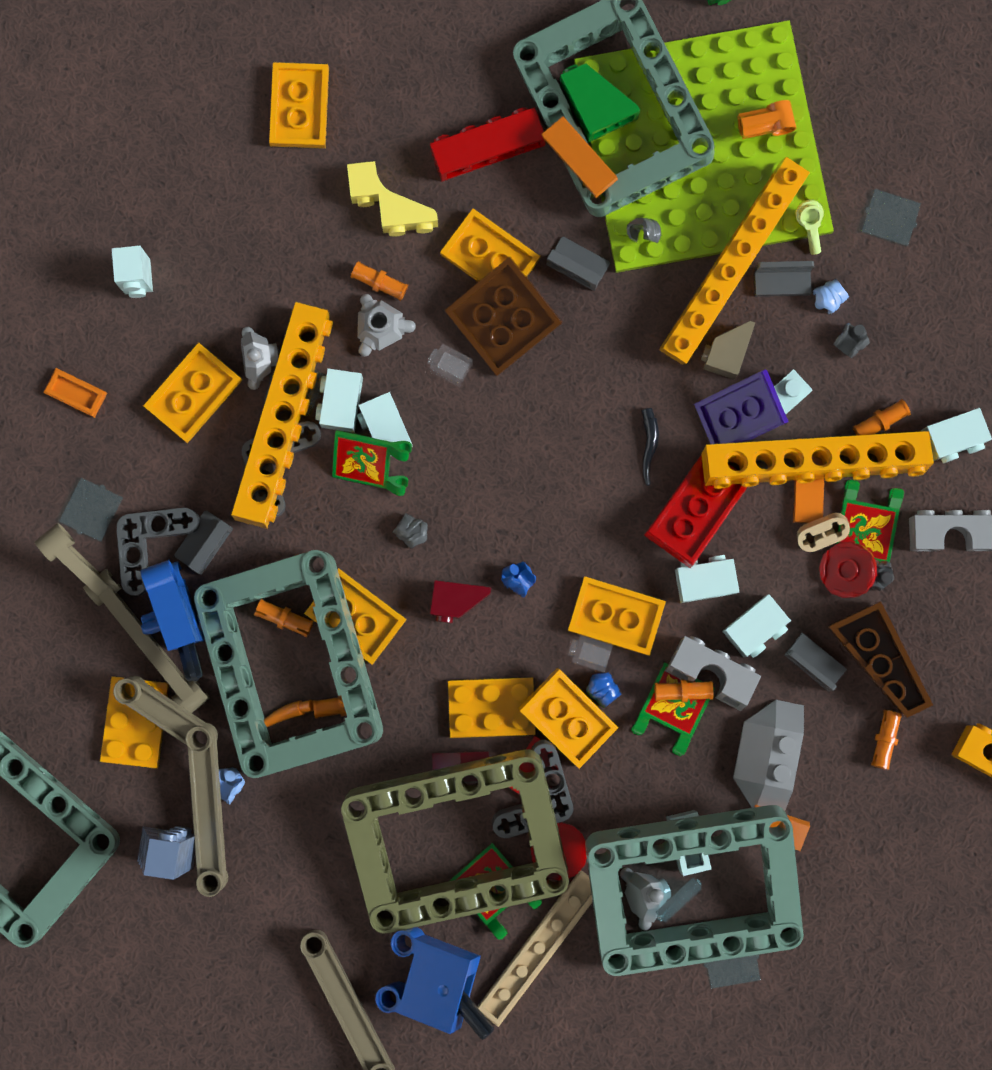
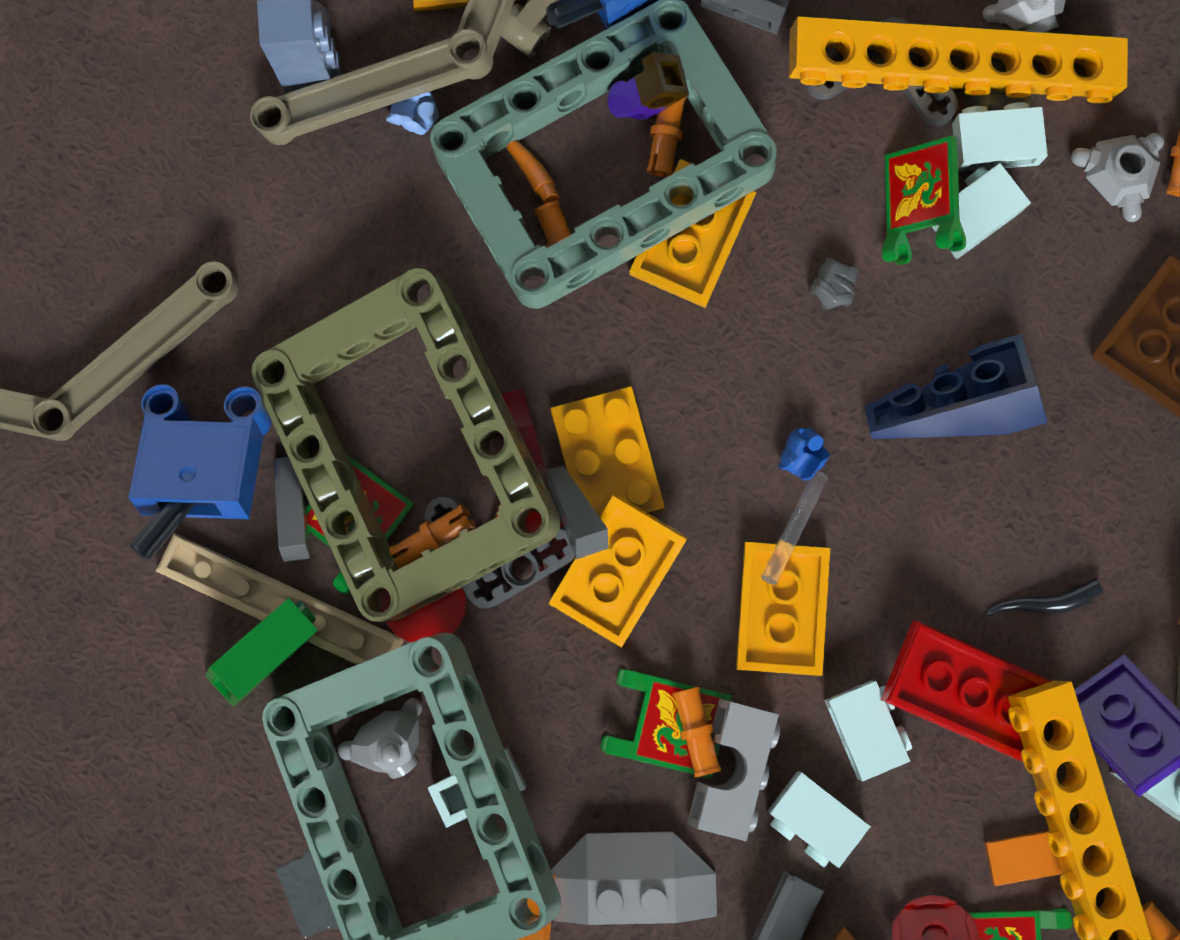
camera: 80 degrees right, 0 degrees up
clear brick [427,344,473,388] -> none
dark red slope [430,580,491,623] -> none
clear brick [567,635,613,673] -> none
blue arm [586,672,622,709] -> none
clear light blue piece [656,878,702,923] -> none
tan beam [797,513,850,552] -> none
none -> green slope [205,598,318,707]
none -> dark grey piece [273,457,310,562]
none -> orange pin [389,504,476,568]
none -> dark grey piece [547,465,608,559]
none -> dark brown leg [608,52,690,120]
none -> clear bar [761,471,828,585]
none -> dark blue wedge [864,334,1047,439]

